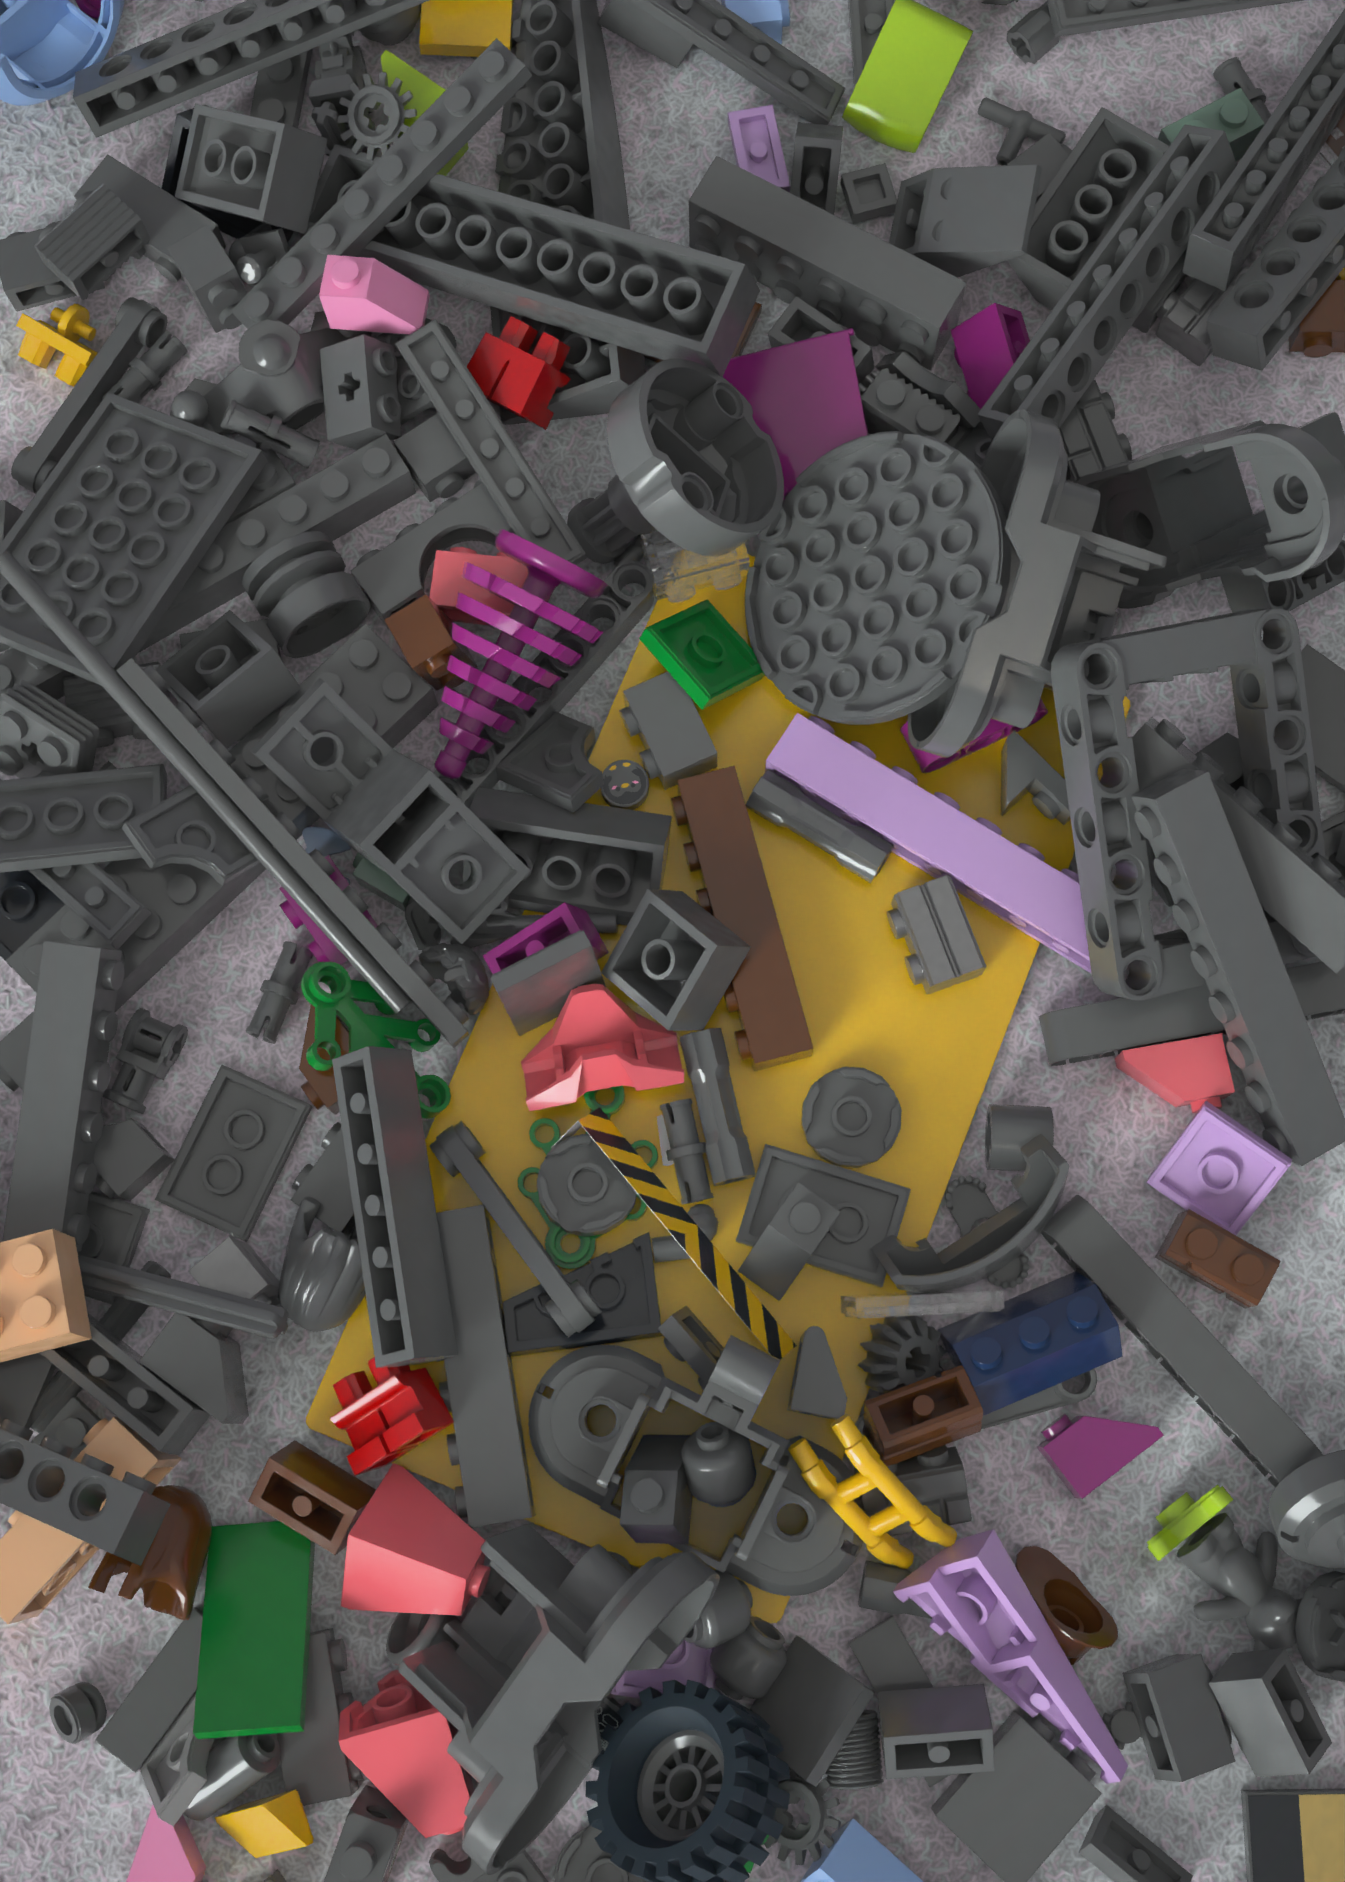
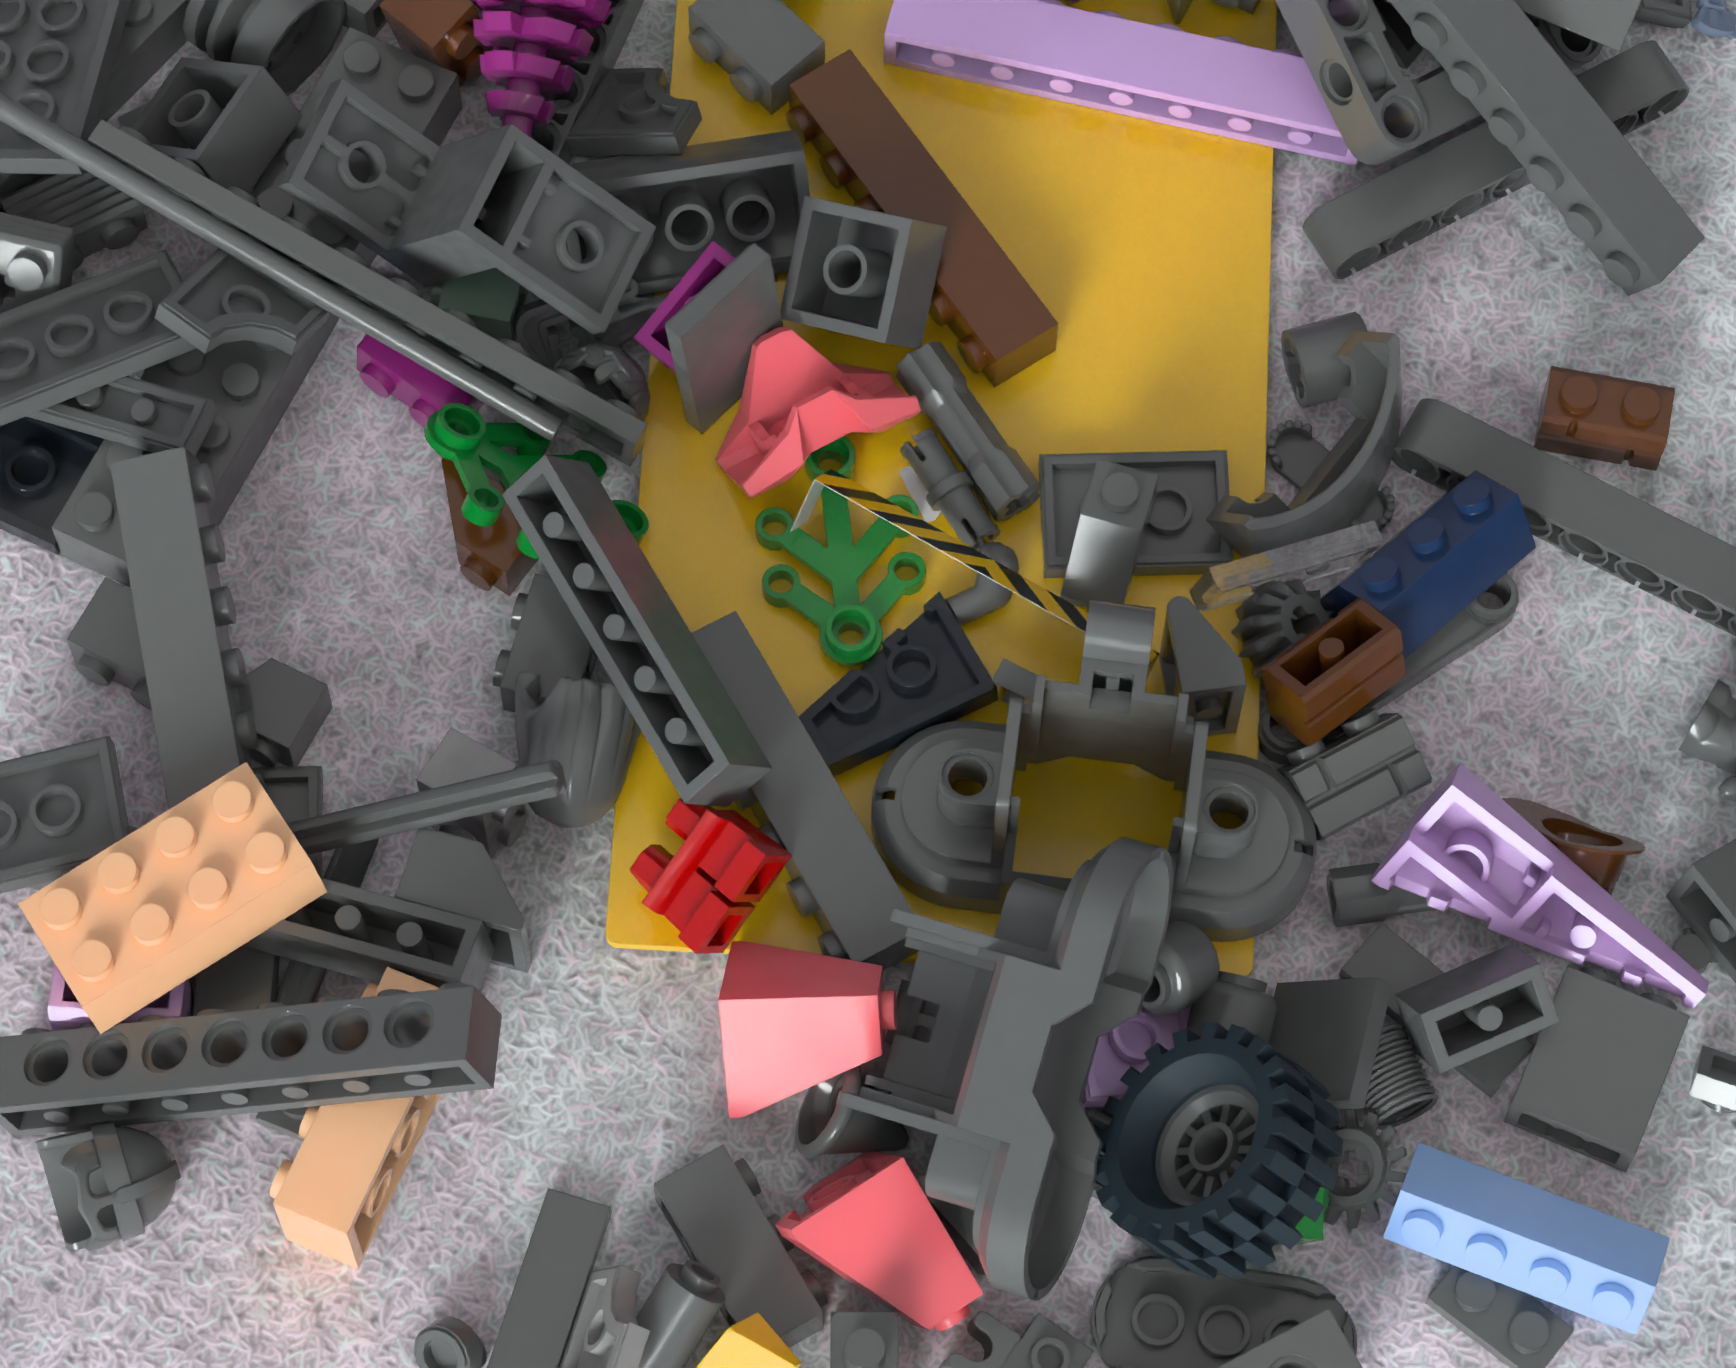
camera: 25 degrees left, 10 degrees down
reddish brown hair [88,1485,212,1620] -> none
dark grey connector [102,1008,188,1114] -> none
dark grey tile [155,1065,313,1242] -> none
green tile [193,1521,315,1739] -> none
dark grey pin [246,941,313,1044] -> none
reddish brown brick [248,1440,376,1555] -> none
dark grey piece [429,1121,602,1337] -> none
dark grey tile [536,1134,637,1237] -> none
dark grey tile [601,760,649,810] -> none
dark grey slope [620,1435,693,1544] -> none
dark grey head [681,1422,757,1507] -> none
dark grey axle [746,769,894,883] -> none
yellow piece [787,1414,957,1569] -> none
dark grey tile [801,1067,902,1168] -> none
flat silver brick [887,875,986,994] -> none
magenta slope [1037,1414,1164,1499] -> none
coral slope [1115,1033,1235,1113] -> none
lavender tile [1146,1101,1292,1235] -> none
lime piece [1146,1484,1234,1561] -> none

